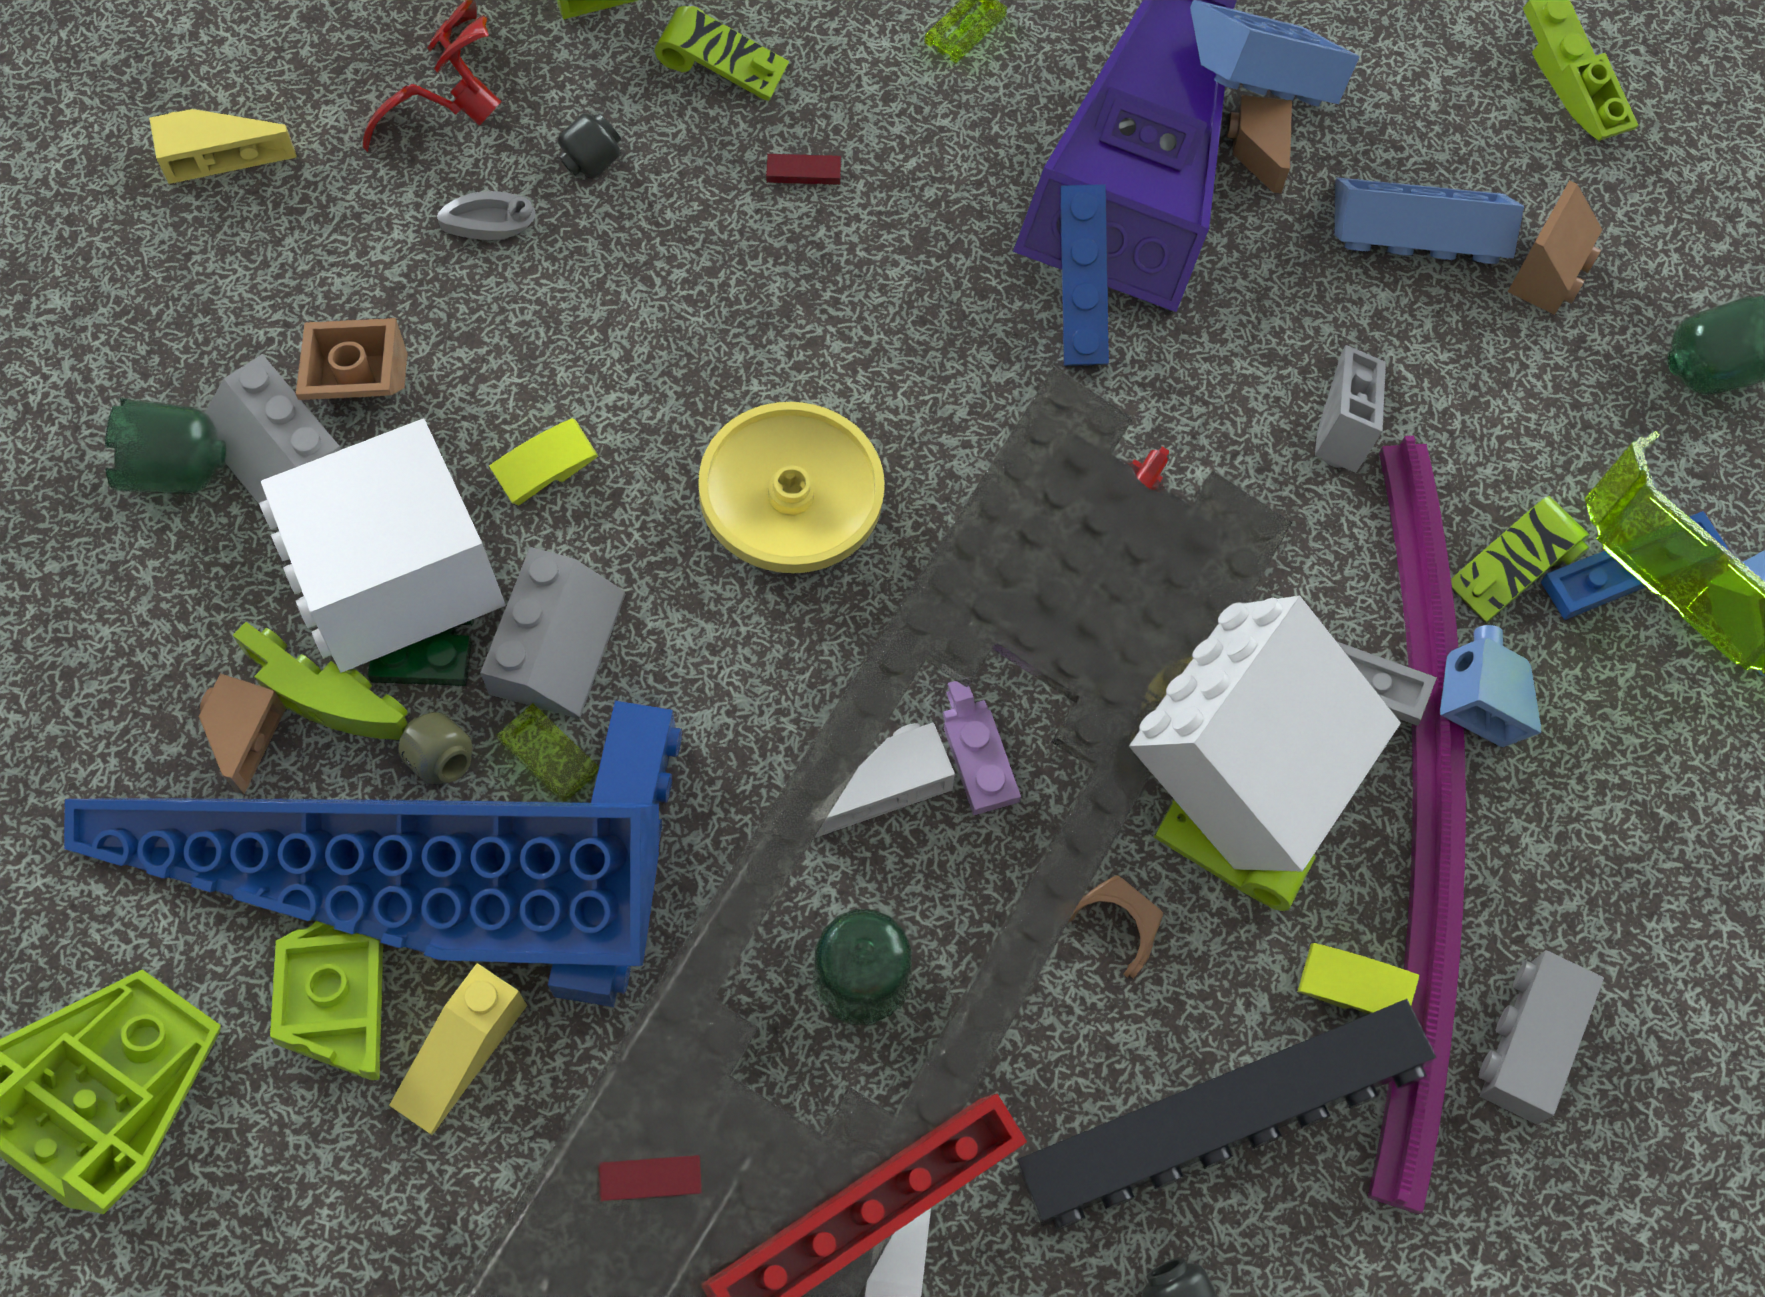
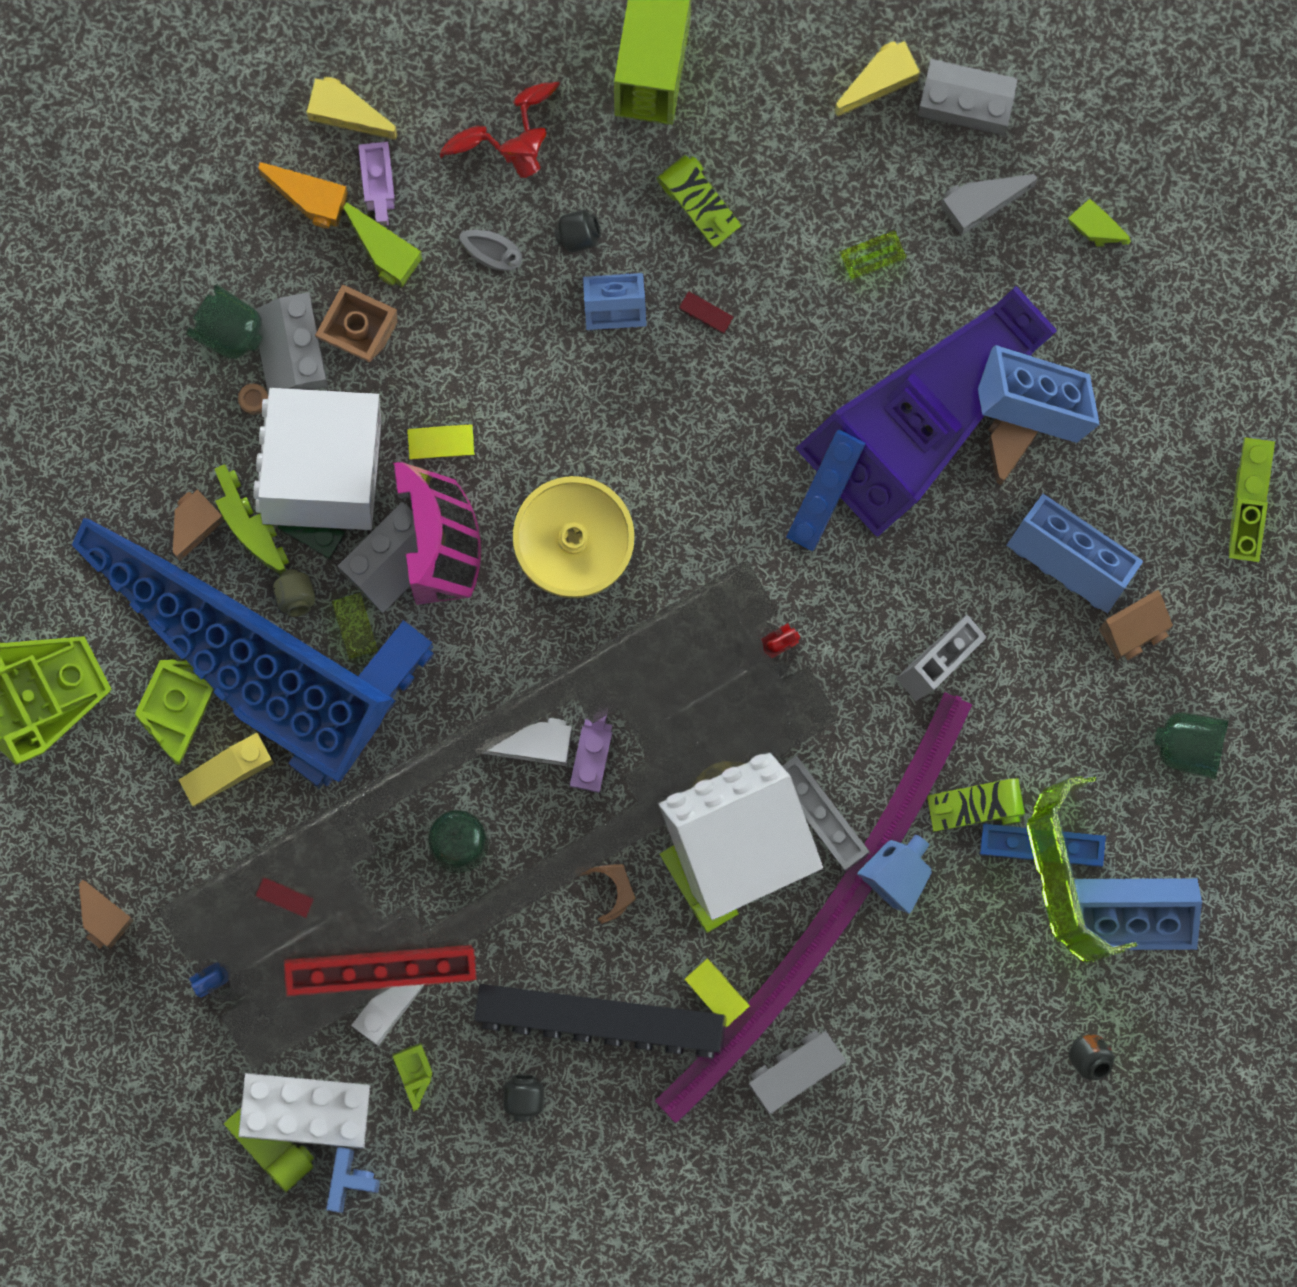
camera: 30 degrees right, 15 degrees up
none -> medium nougat tile [238,384,268,415]
none -> light orange slope [258,162,348,229]
none -> lime slope [343,202,422,287]
none -> lavender hinge [358,142,395,226]
none -> dark pink windscreen [394,462,481,605]
none -> medium blue bracket [583,273,646,330]

